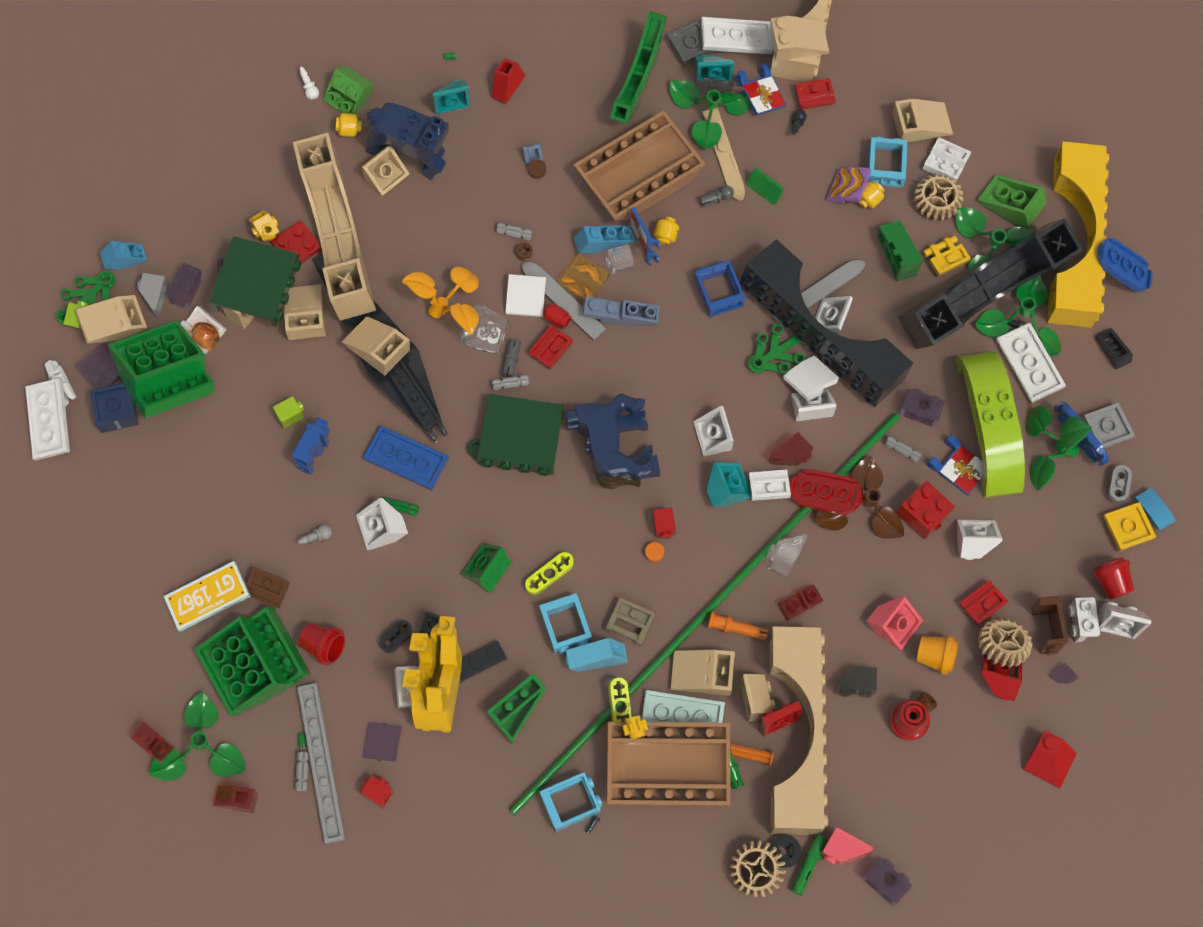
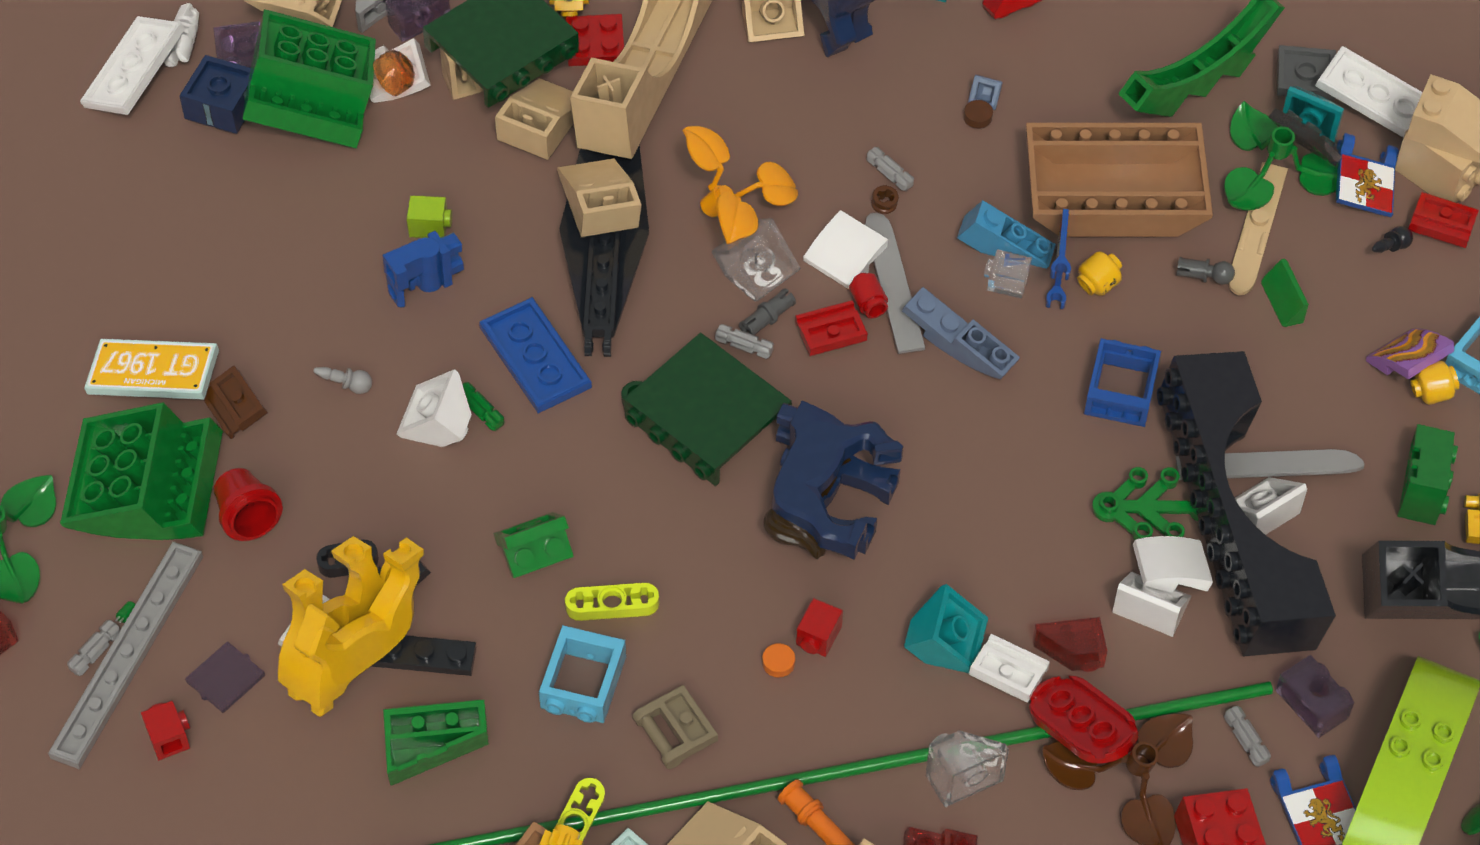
camera: 35 degrees right, 15 degrees down
clear yellow slope [558,254,610,300] -> none
medium azure slope [566,638,628,672] -> none
white slope [693,406,734,456] -> none

